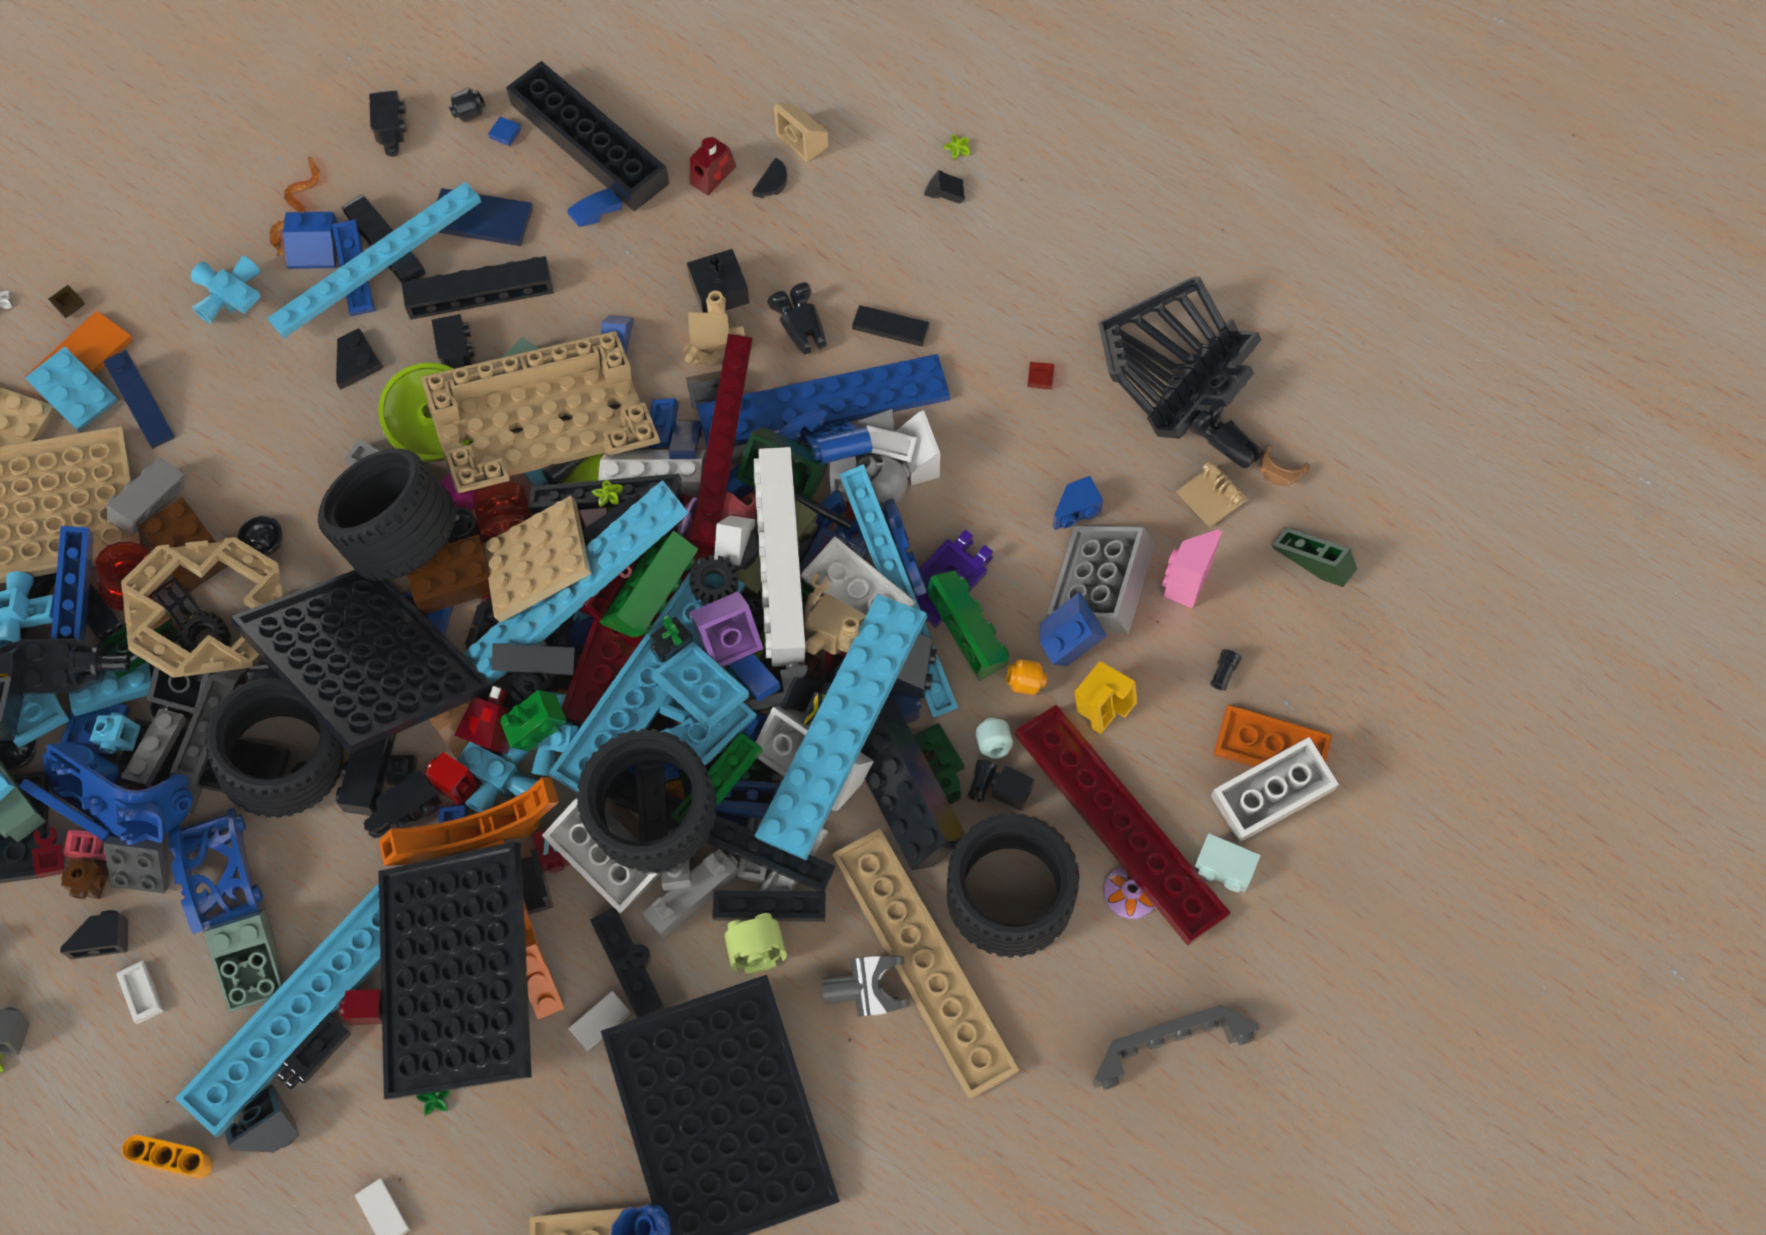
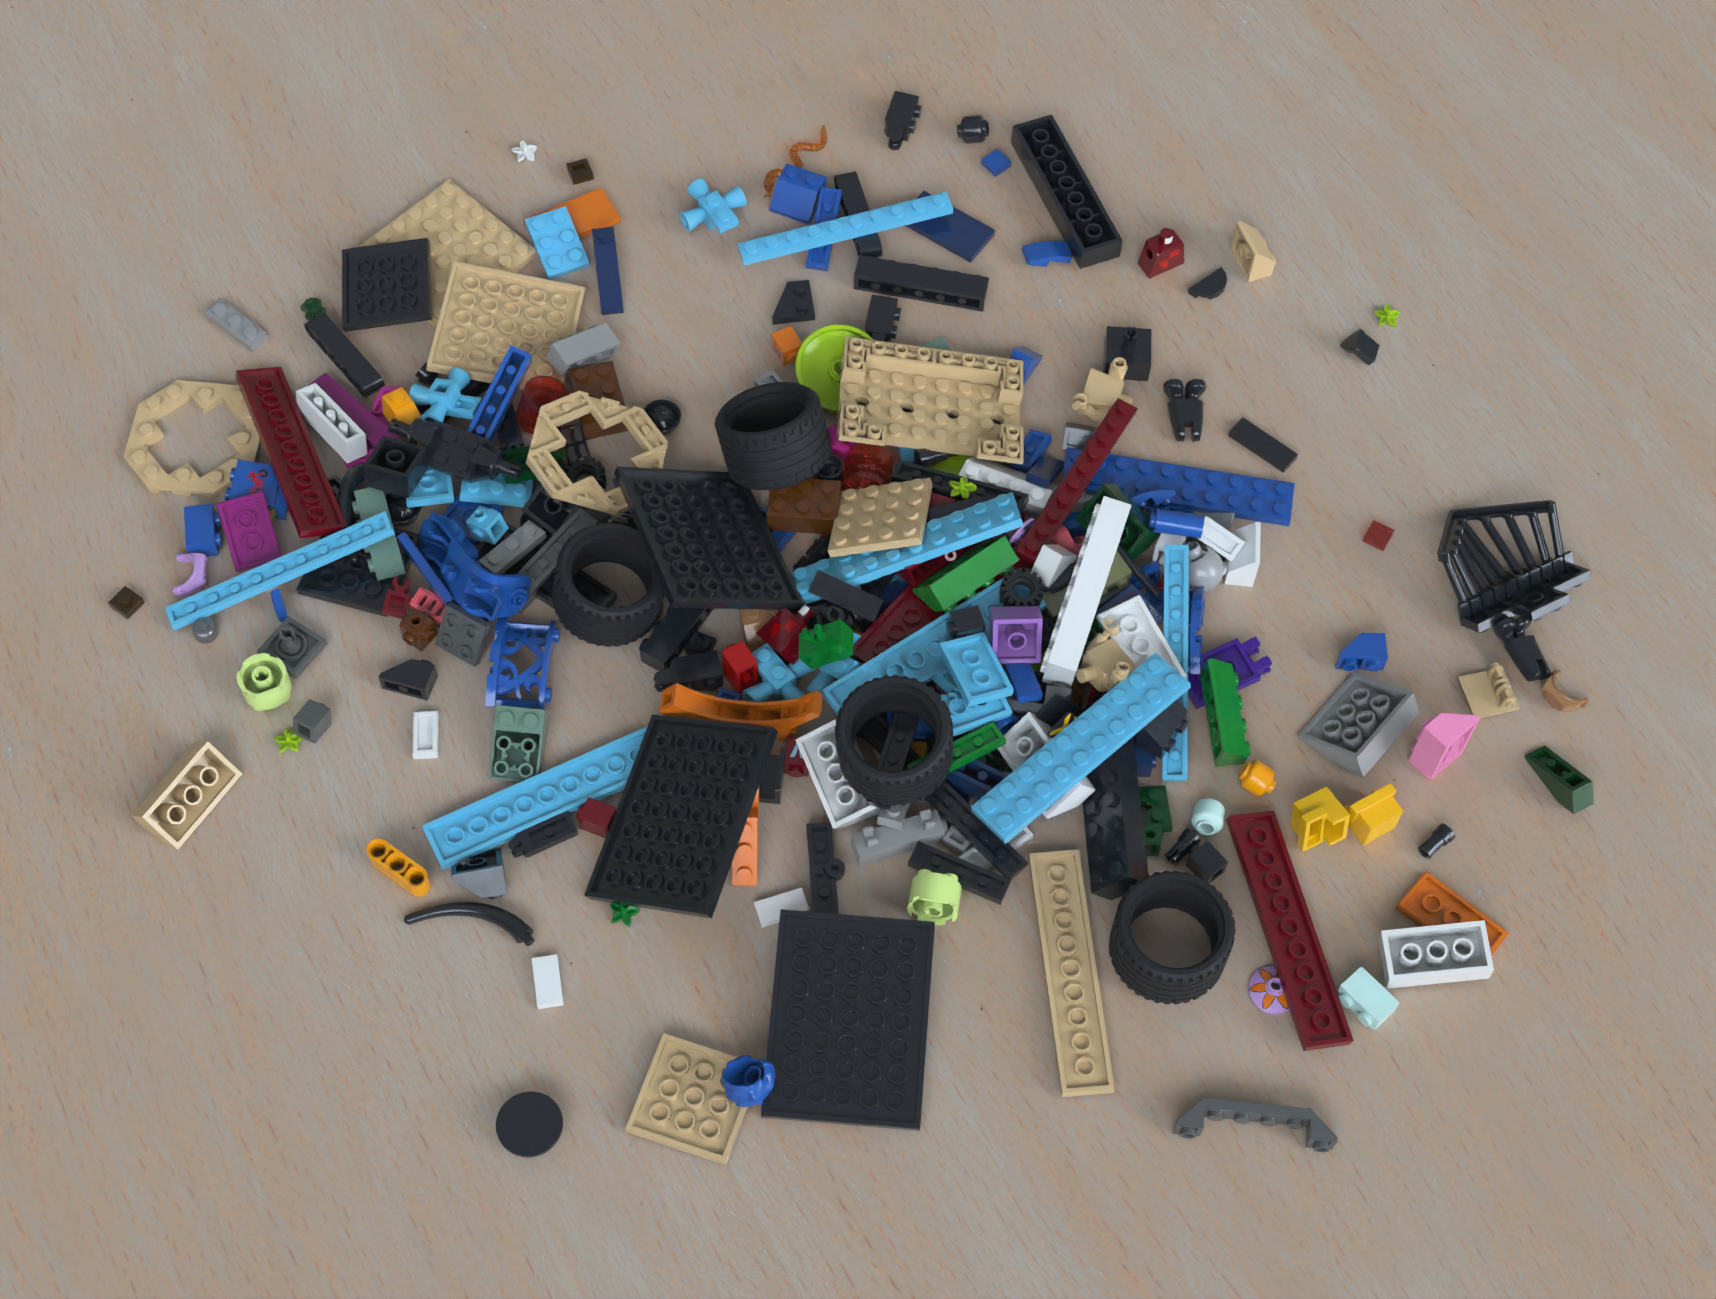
camera: 20 degrees right, 5 degrees down
green plant [661,615,682,646] -> none
dark grey connector [822,955,910,1016] -> none
blue slope [1040,592,1107,666] -> none
none -> black animal [404,902,535,946]
none -> orange brick [771,326,802,366]
none -> yellow plate [1344,783,1403,846]

